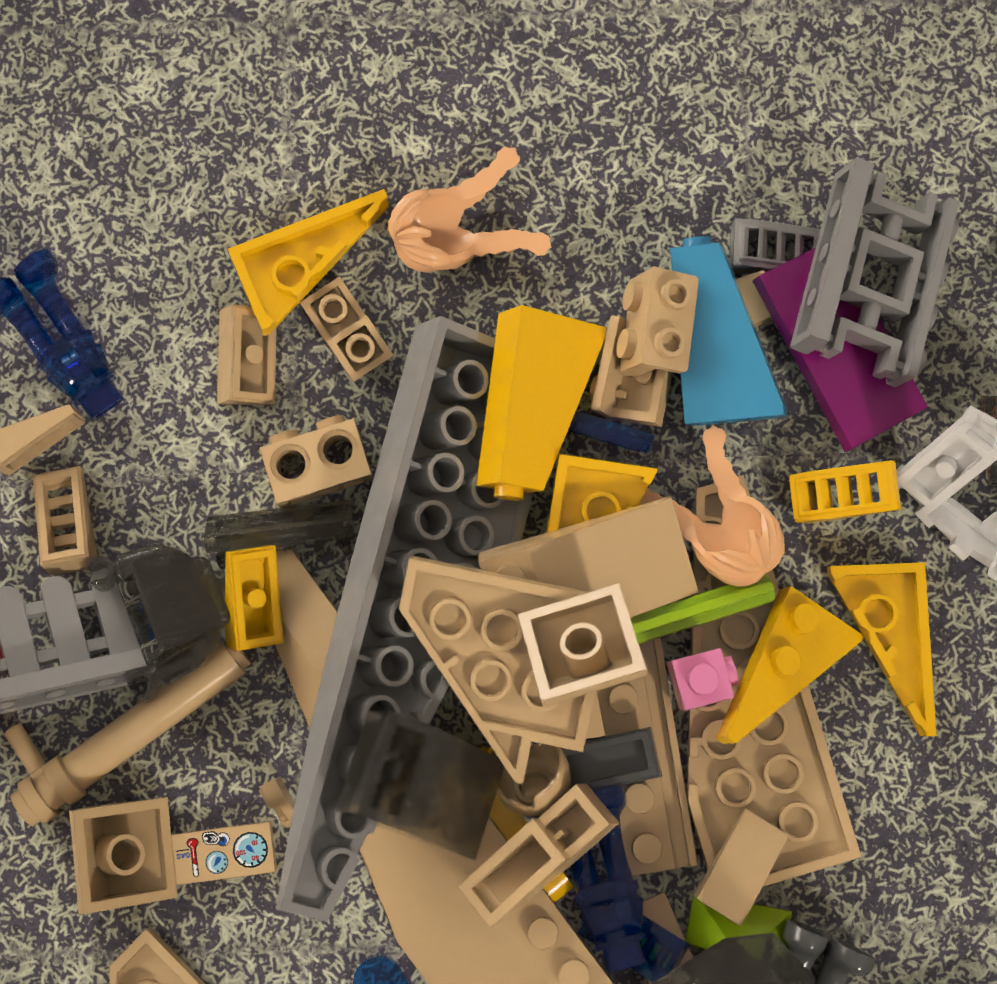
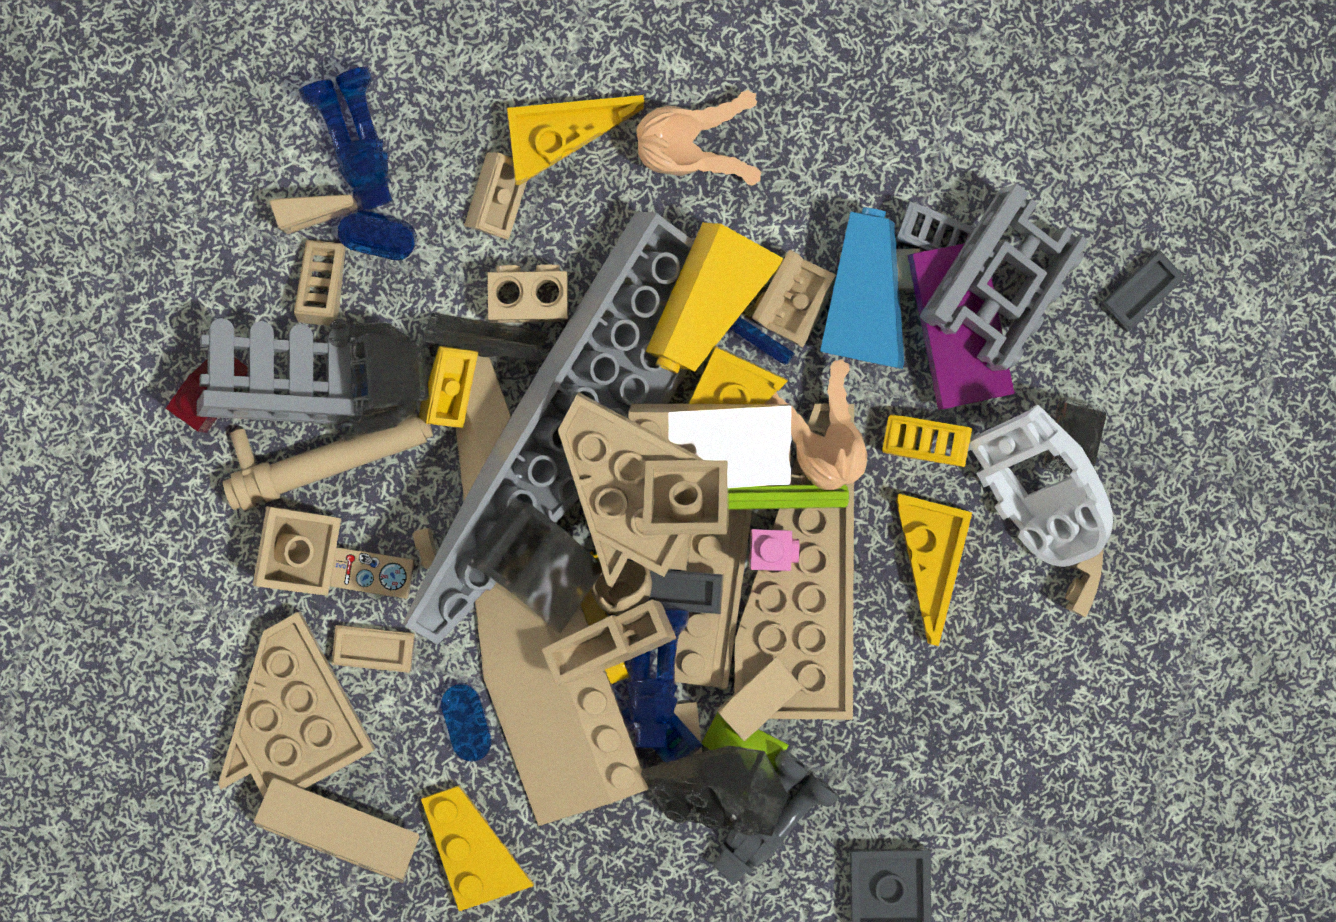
camera: 10 degrees right, 5 degrees up
tan slope [299,276,394,382] -> none
tan bracket [616,266,699,377] -> none
yellow wing [716,586,864,744] -> none
none -> tan tile [331,625,415,673]
none -> clear blue tile [338,210,417,261]

